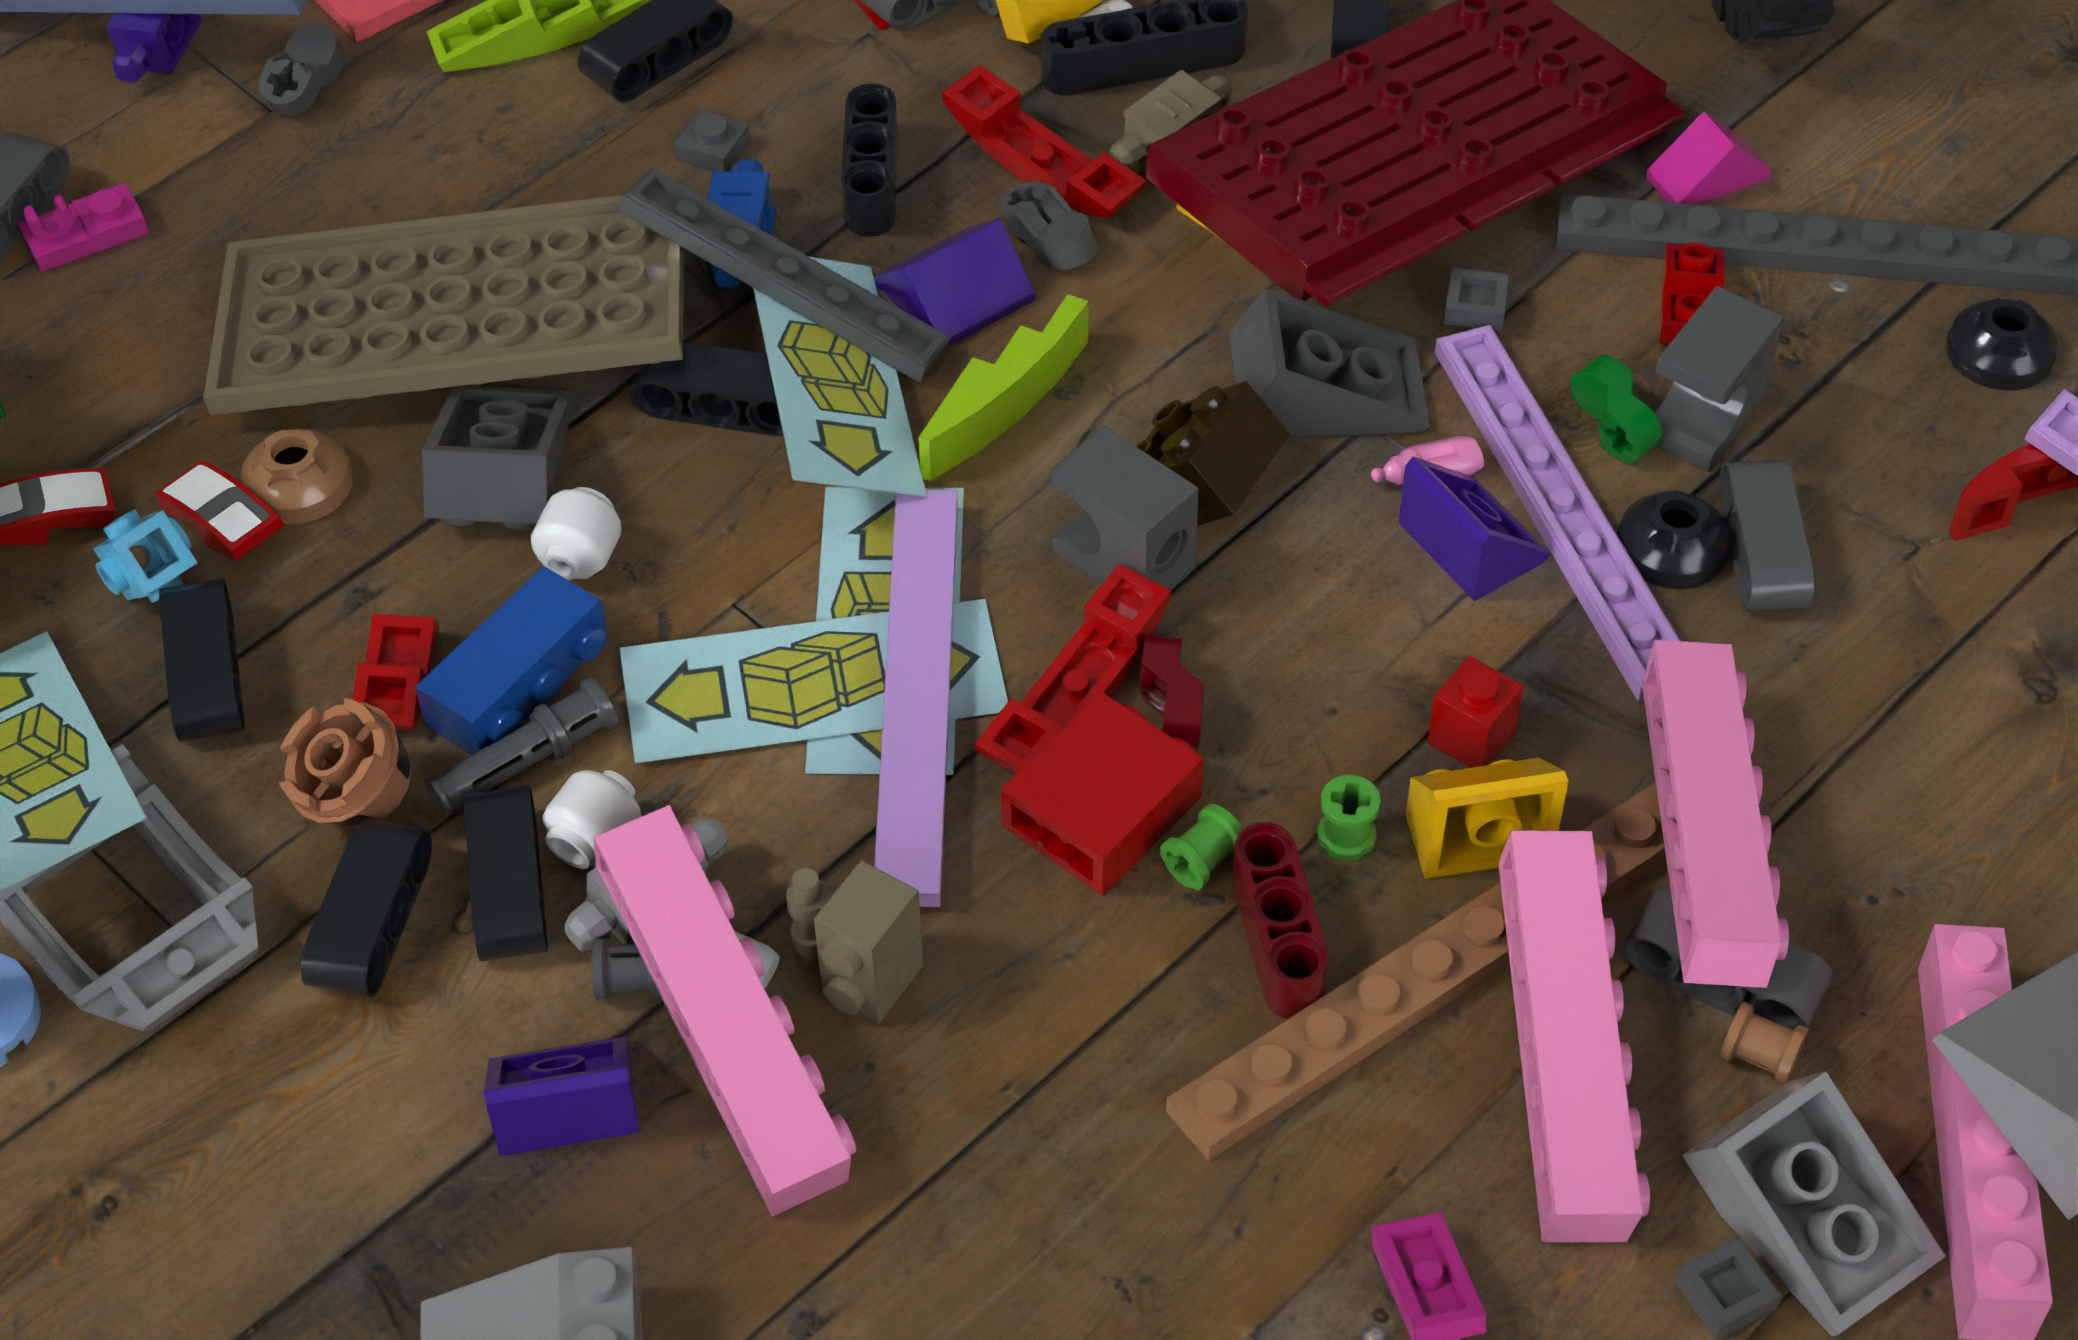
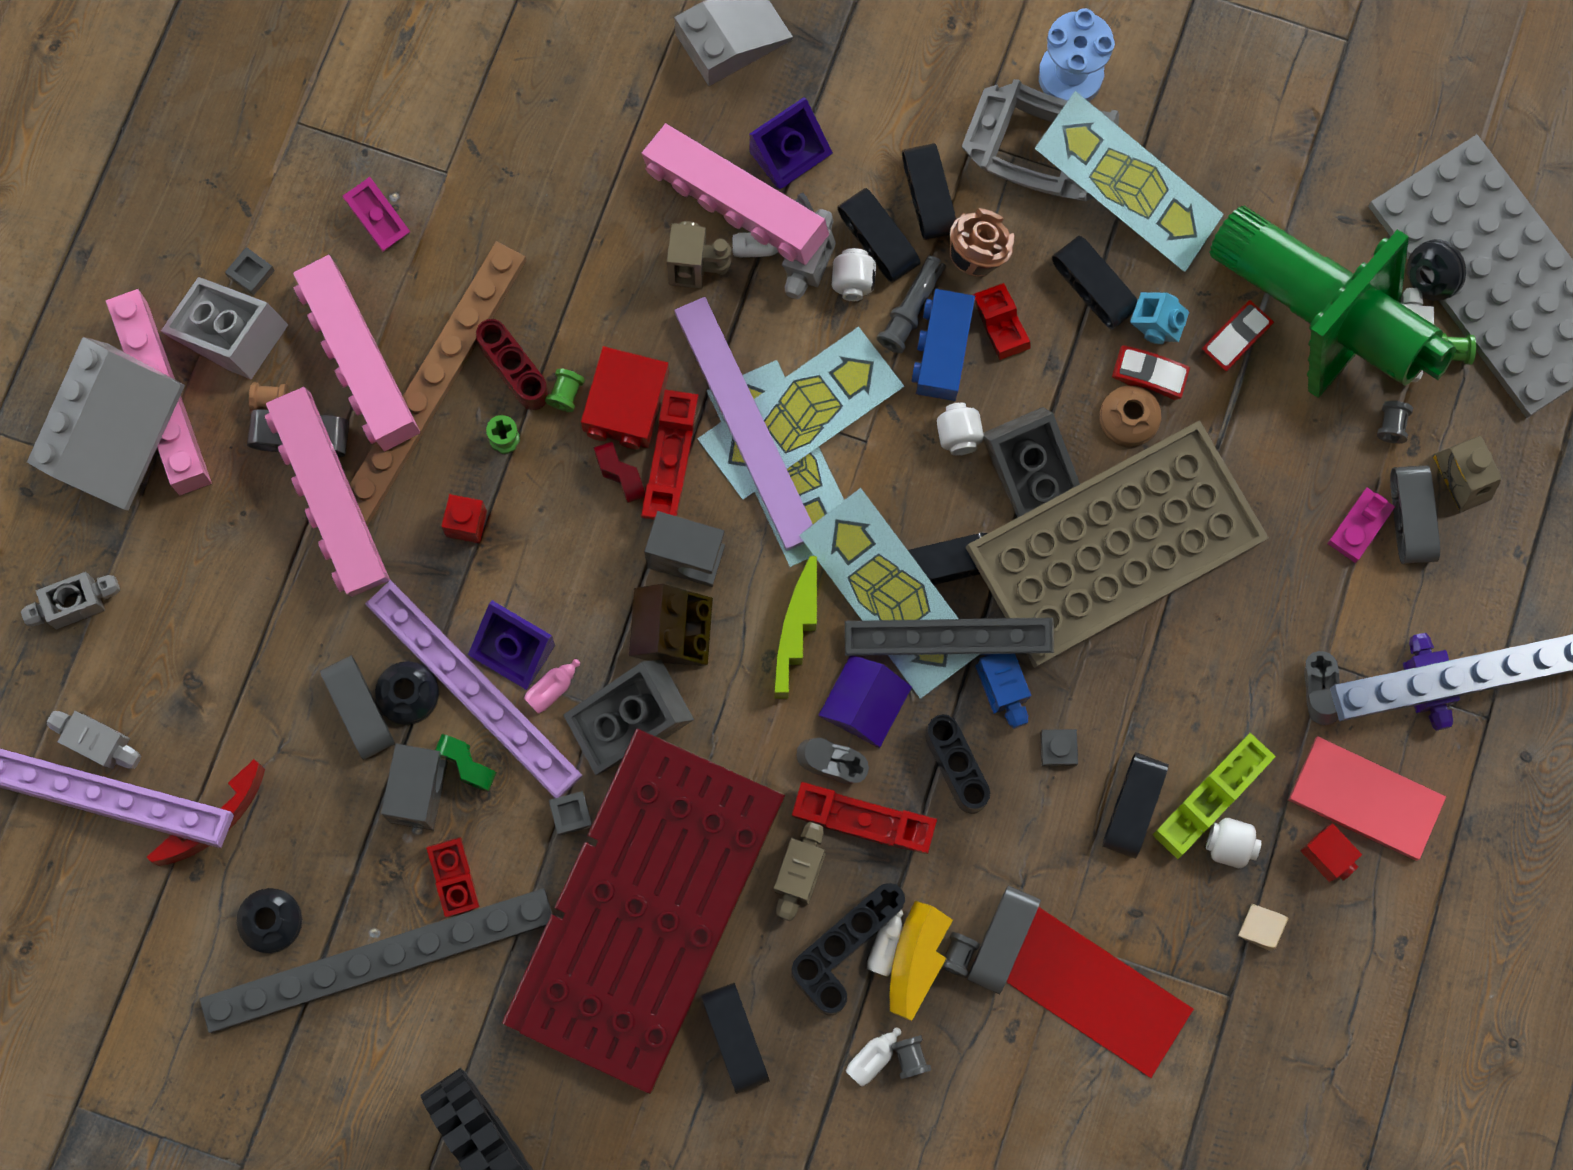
camera: 150 degrees right, 25 degrees up
yellow slope [1405,758,1569,879] -> none
dark pink slope [1646,111,1772,205] -> none

